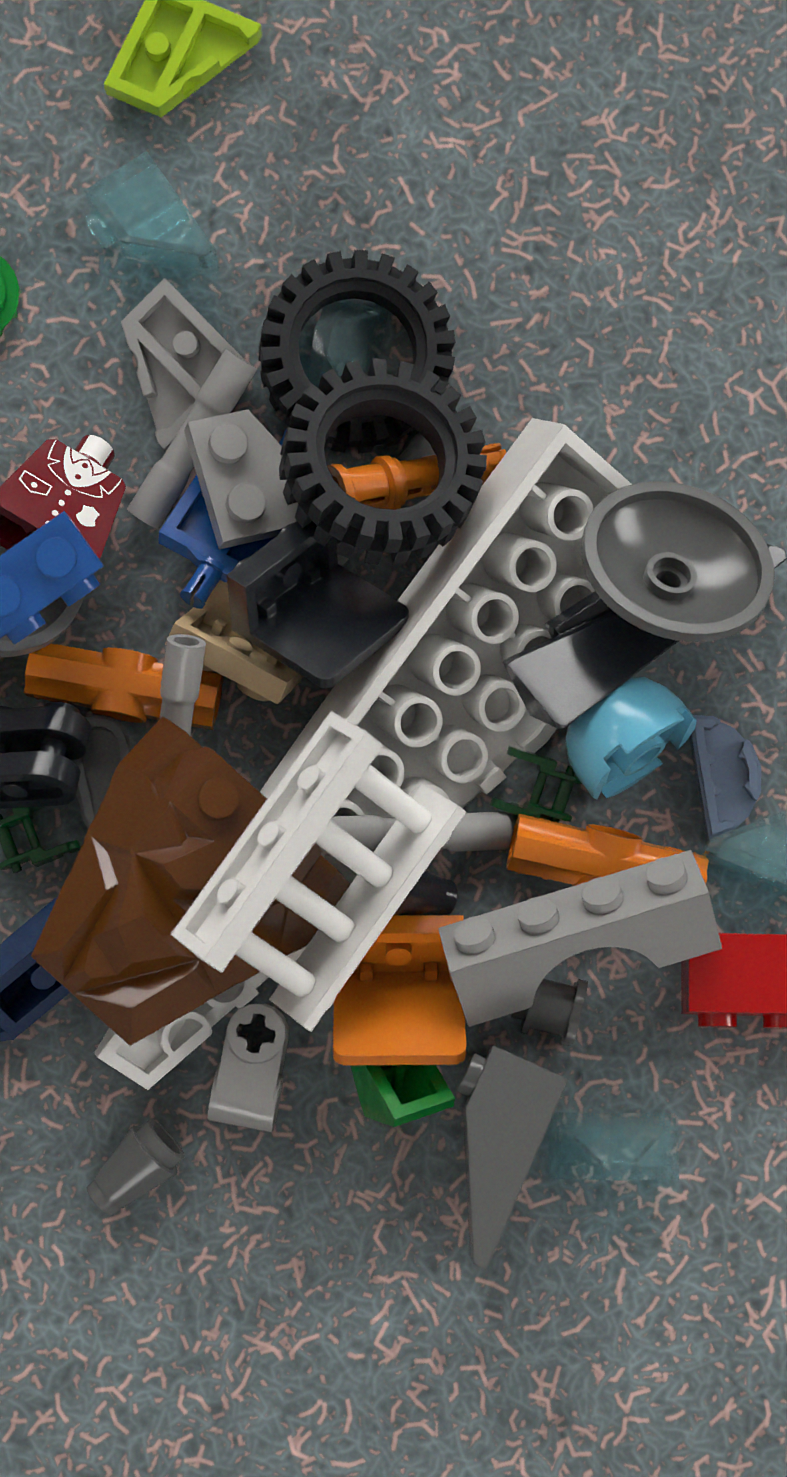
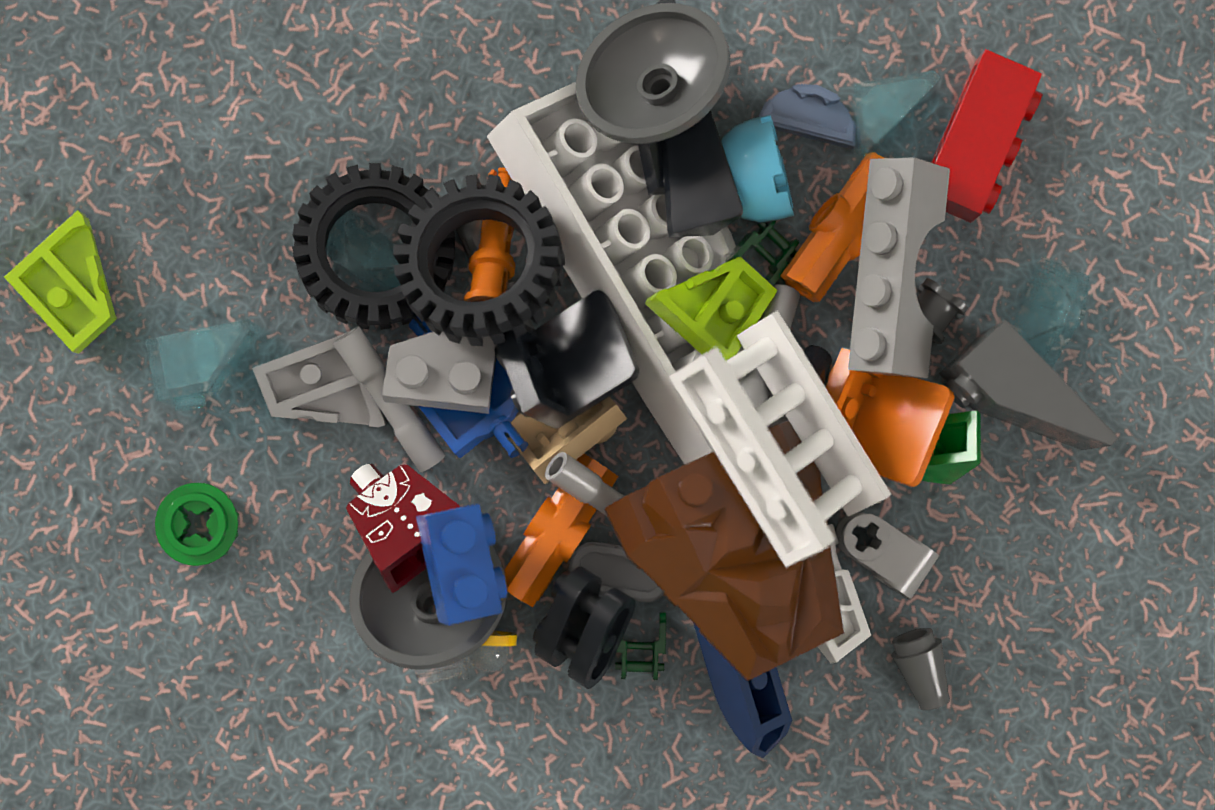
camera: 65 degrees left, 5 degrees up
none -> lime wing [645,257,778,361]

